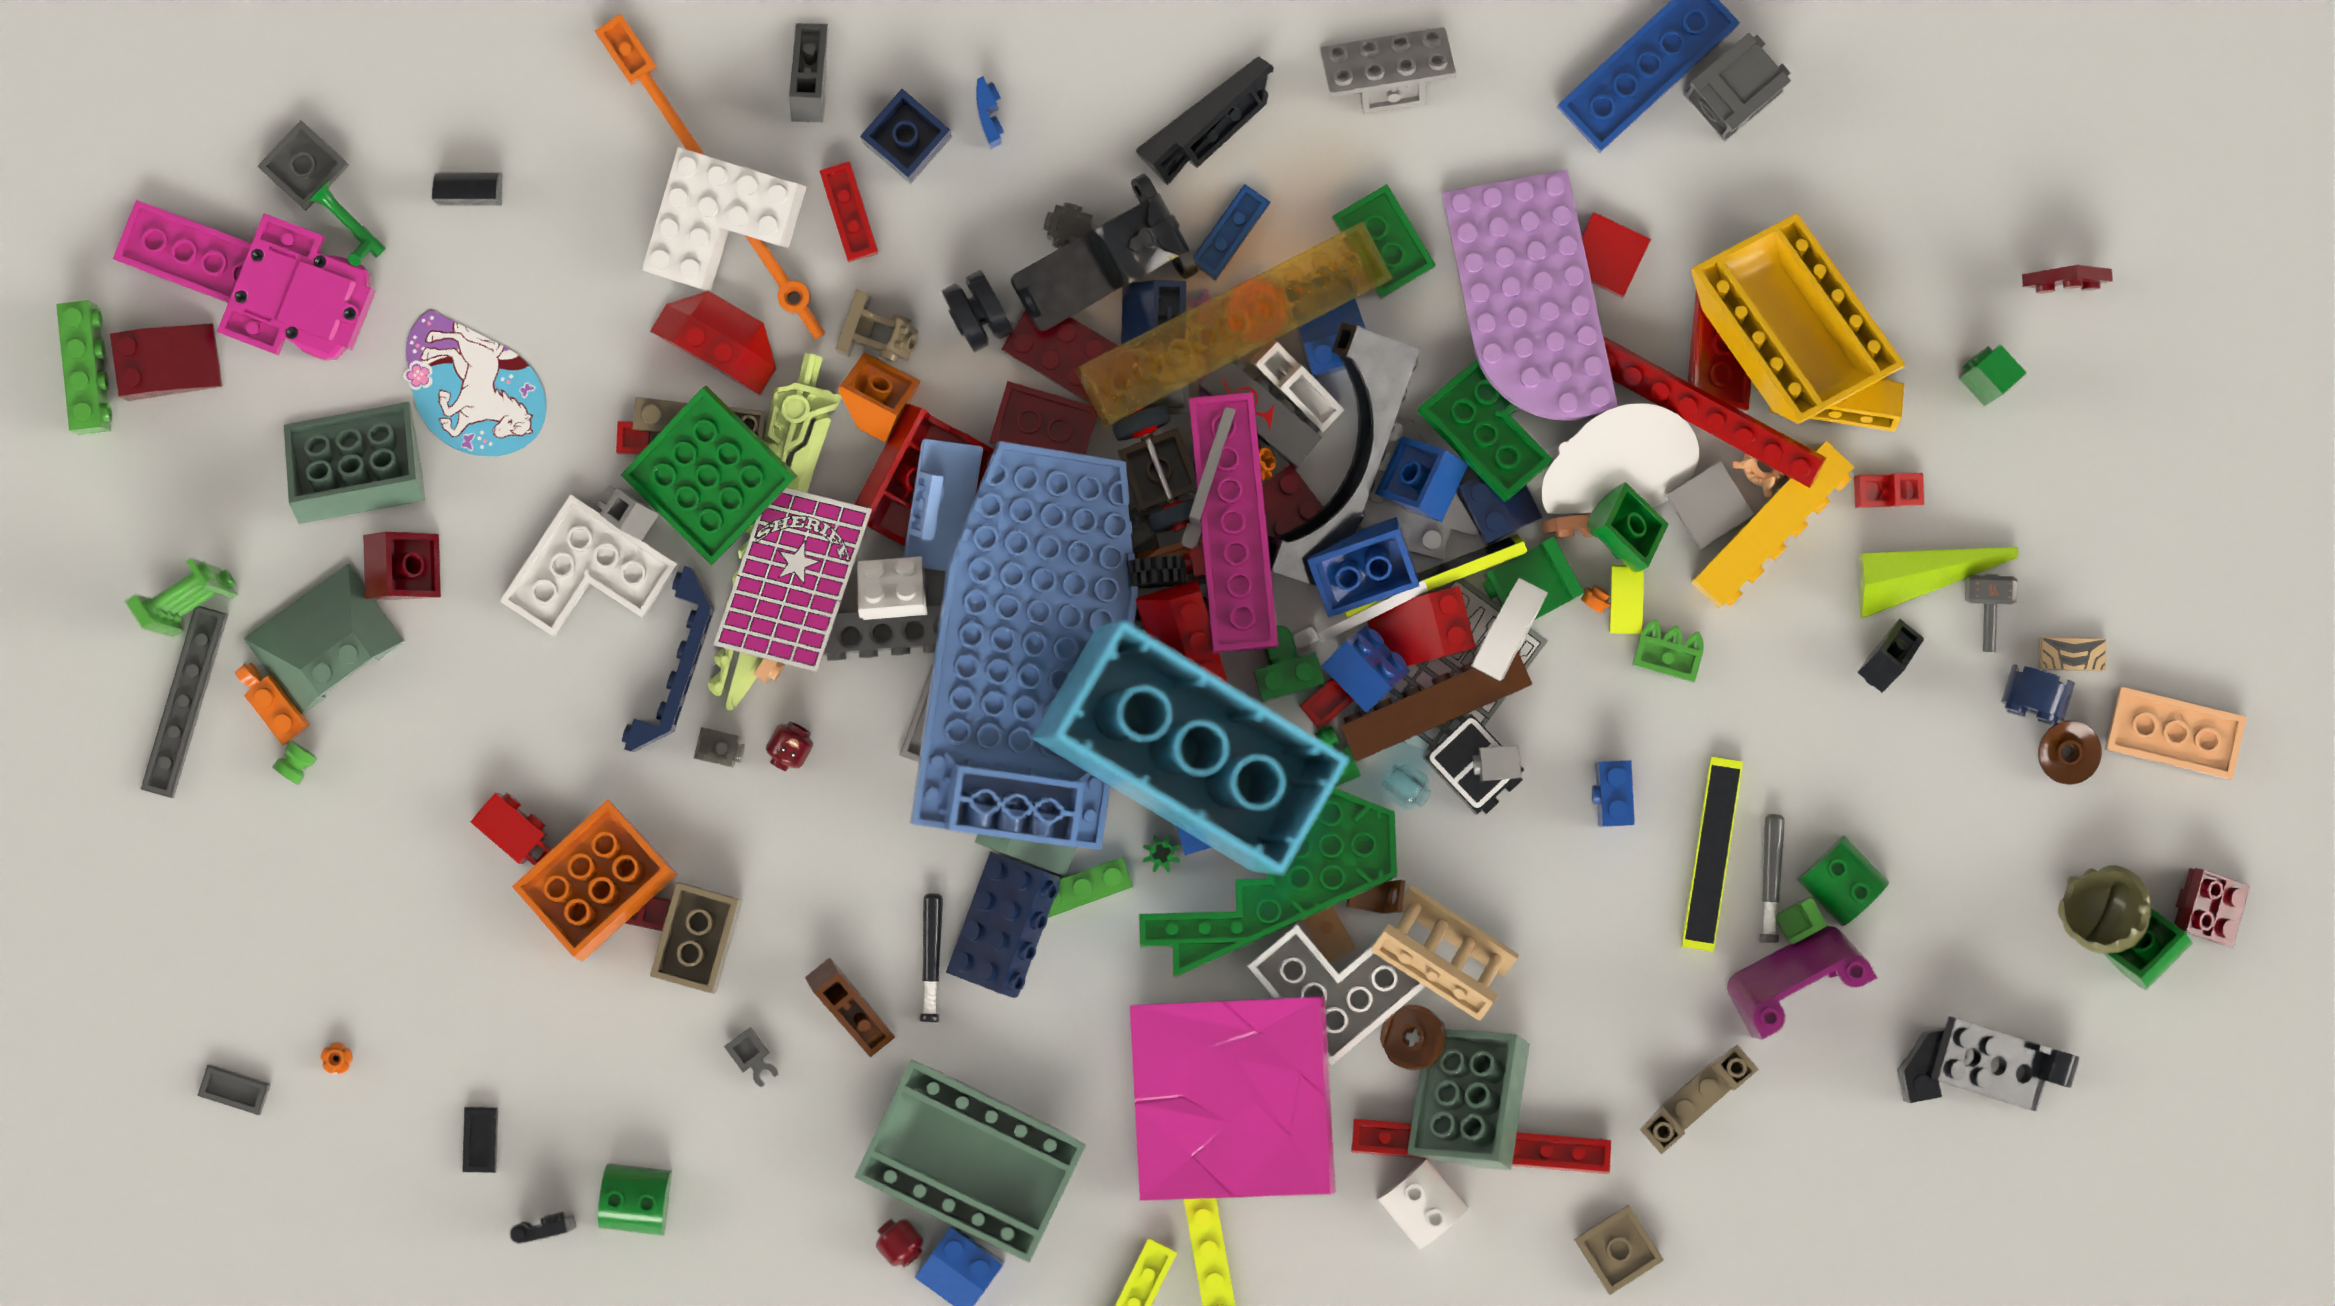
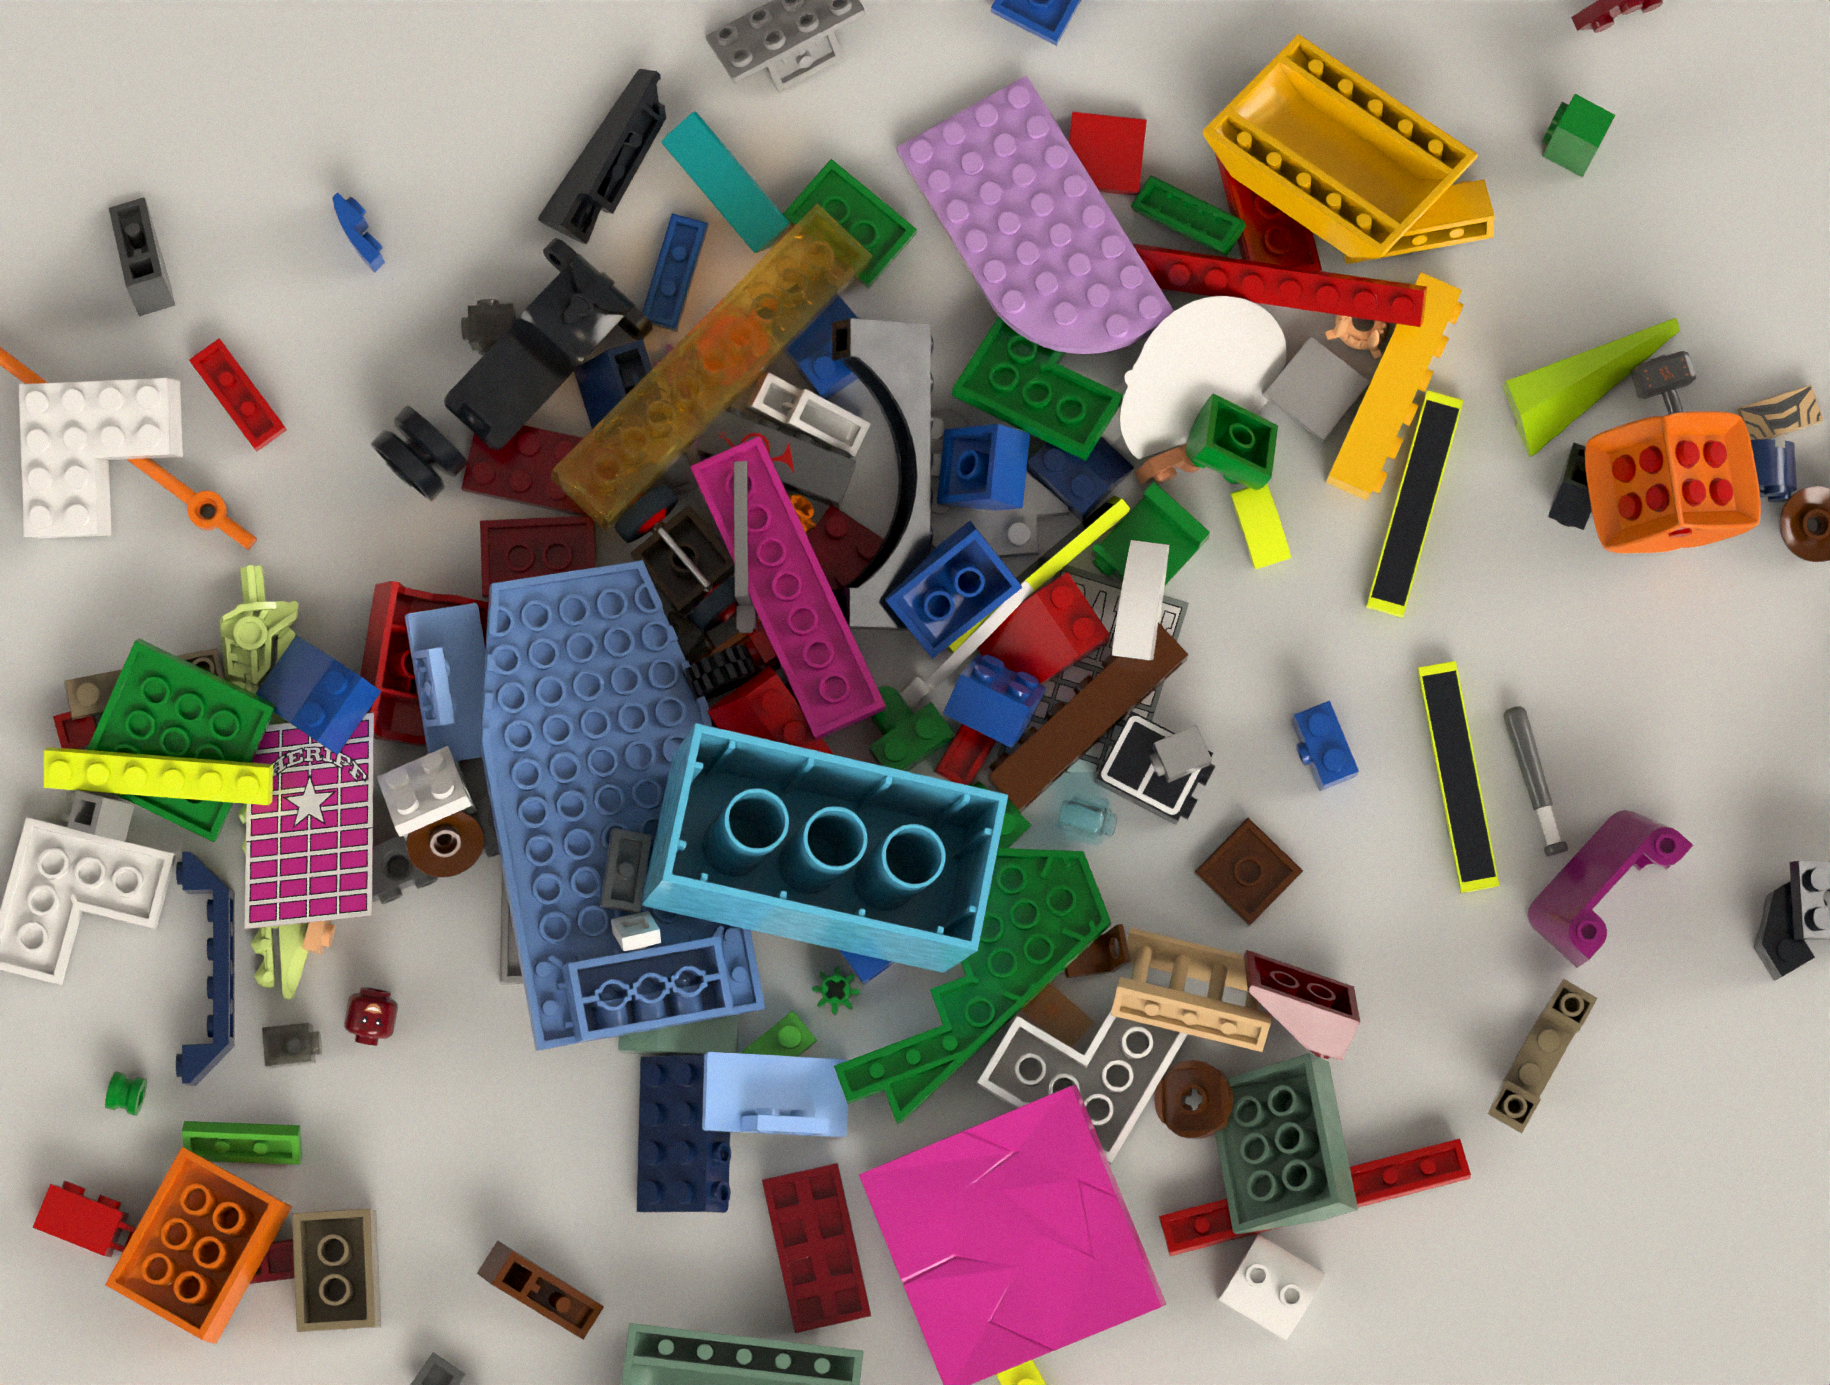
camera: 15 degrees left, 5 degrees down
red wedge [650,291,776,395] -> none
dark tan tile [835,289,919,363] -> none
orange slope [838,352,921,443] -> none
dark blue brick [860,89,952,184] -> none
black piece [920,893,943,1022] -> none
dark tan plate [1574,1205,1664,1295] -> none
orange plate [1580,585,1611,613] -> none
bright green plate [1632,620,1704,683] -> none
bright green panel [1776,897,1827,944] -> none
green brick [1797,835,1889,926] -> none
red slope [1854,473,1925,508] -> none
none -> neon yellow plate [44,747,273,805]
none -> green wheel [105,1071,147,1116]
none -> bright green plate [182,1121,303,1165]
none -> blue slope [256,635,382,755]
none -> reddish brown dish [406,810,484,877]
none -> dark grey plate [599,828,652,913]
none -> white plate [611,911,661,952]
none -> teal slope [662,111,790,253]
none -> light blue bracket [702,1052,848,1137]
none -> dark red plate [762,1163,871,1333]
none -> green plate [1131,175,1246,257]
none -> reddish brown tile [1194,818,1303,926]
none -> dark red slope [1244,950,1360,1061]
none -> black tile [1366,390,1464,618]
none -> orange piece [1585,411,1761,553]

